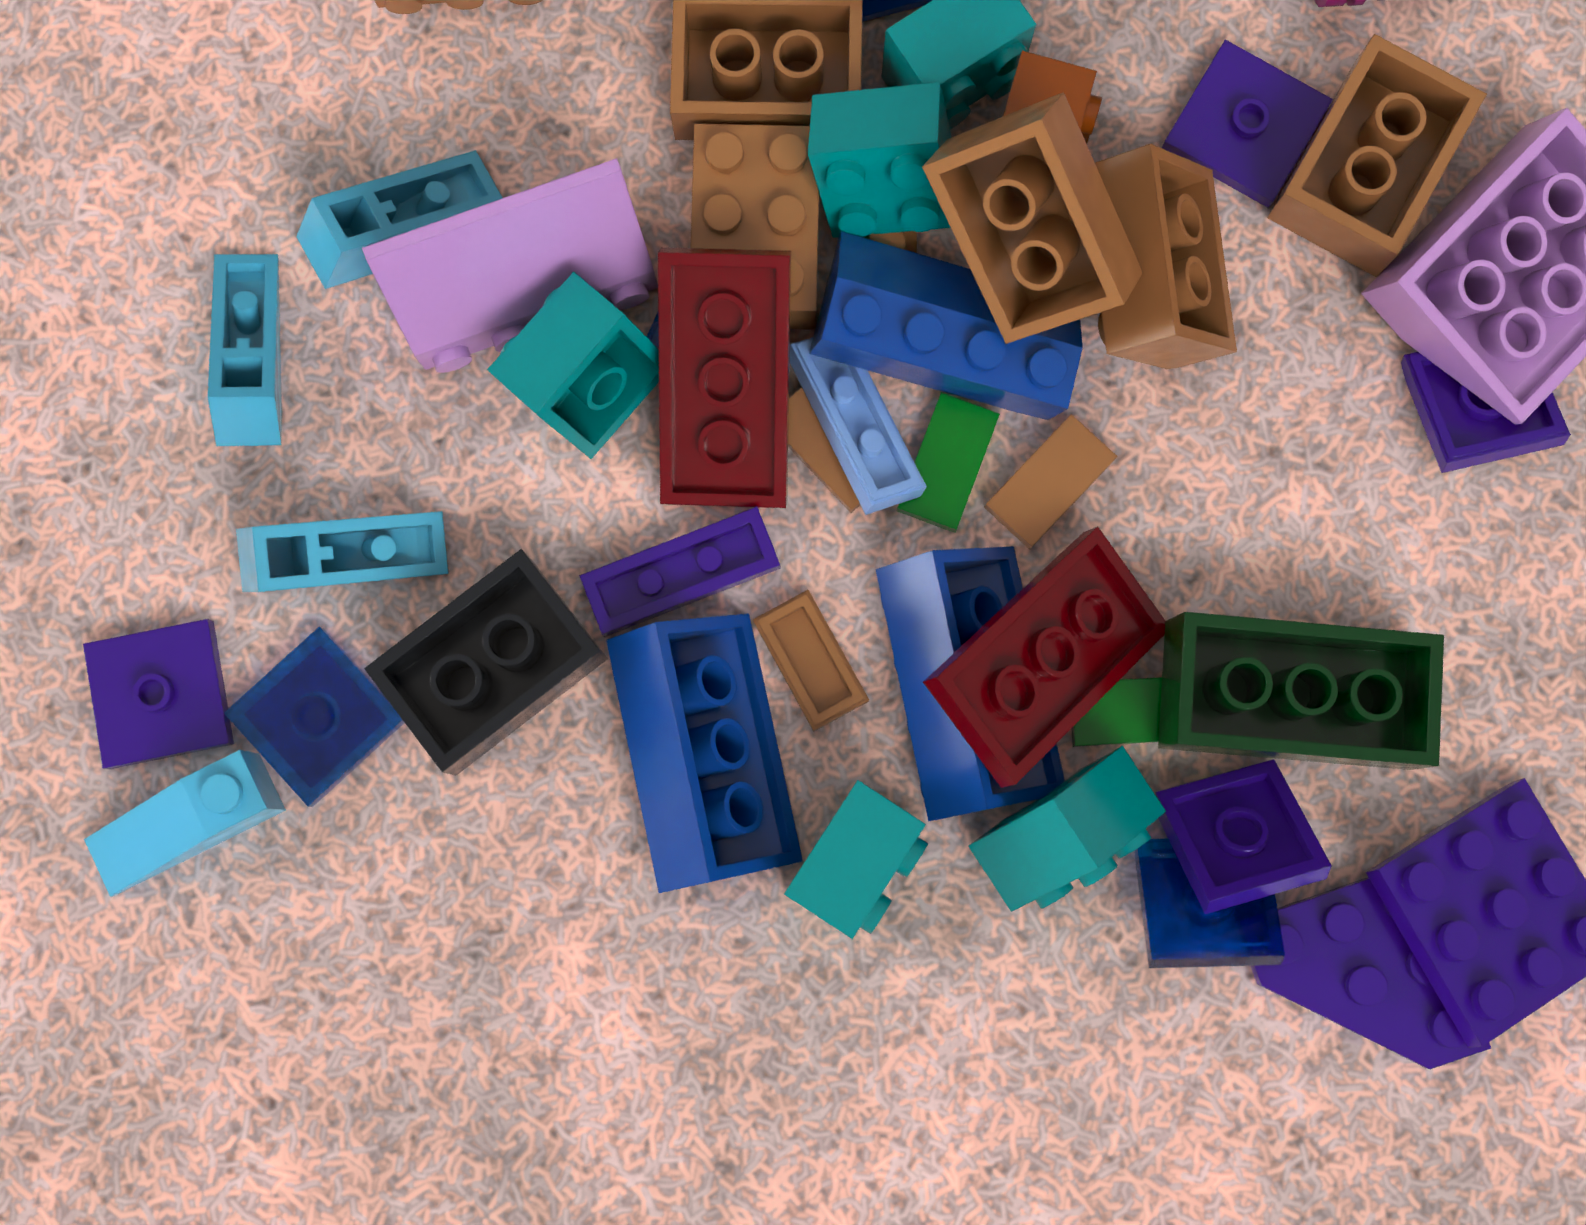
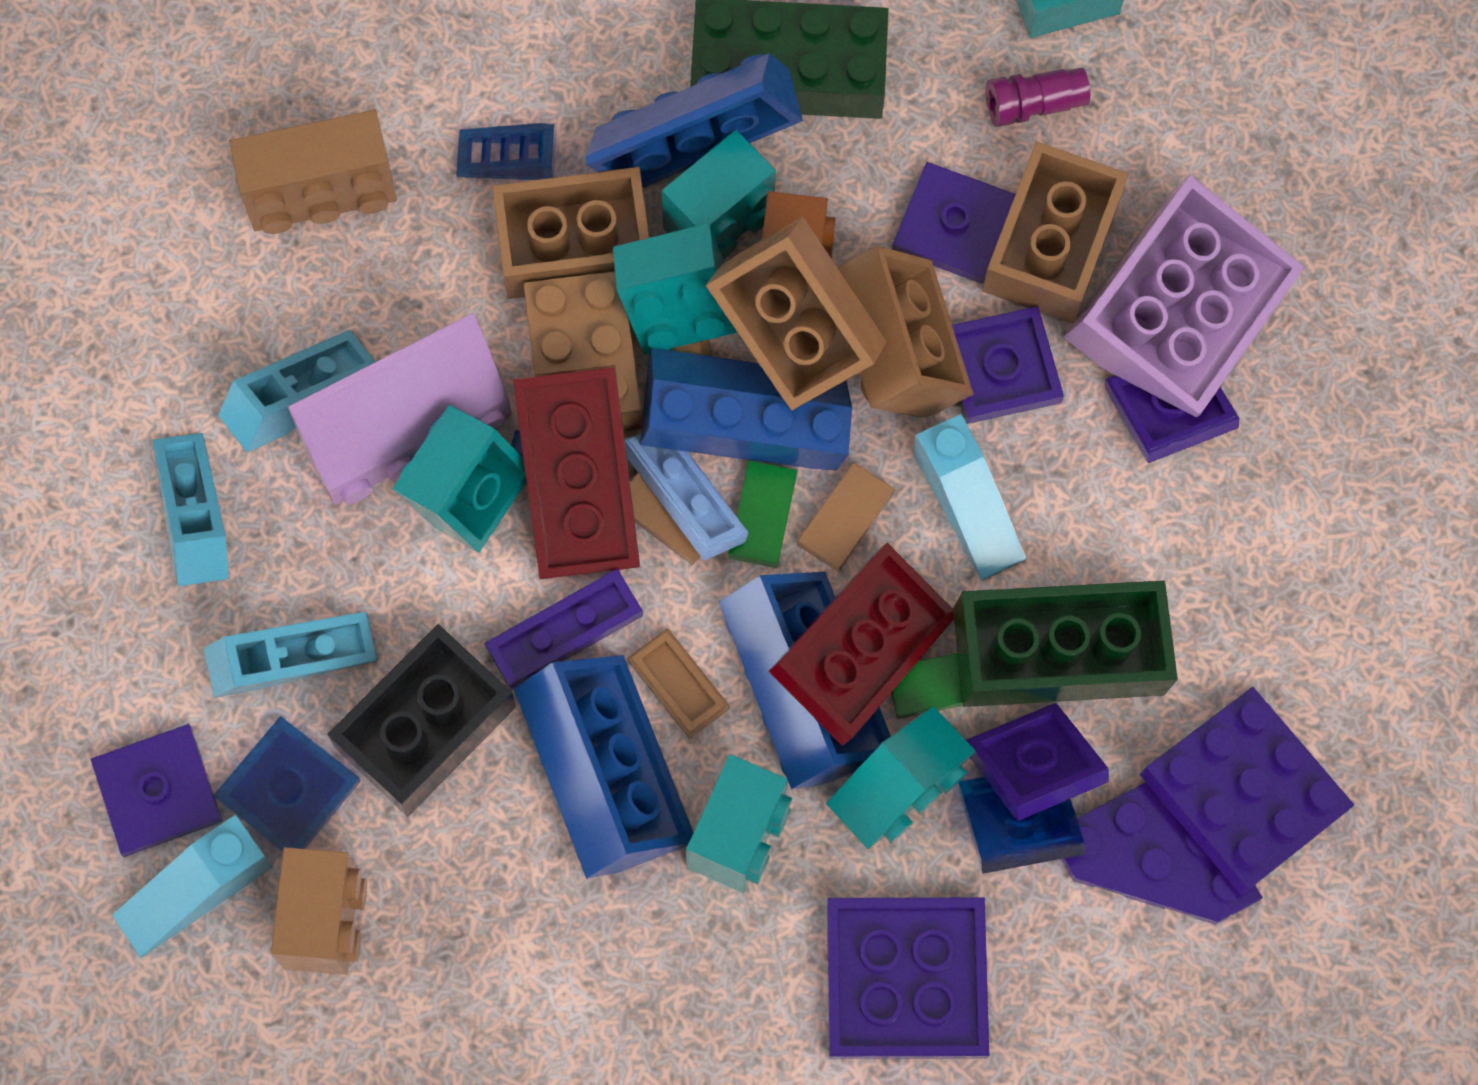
camera: 15 degrees left, 10 degrees down
none -> medium nougat brick [271,847,367,975]
none -> dark purple plate [827,897,990,1059]
none -> medium azure slope [912,414,1026,581]
none -> dark purple plate [952,306,1064,424]

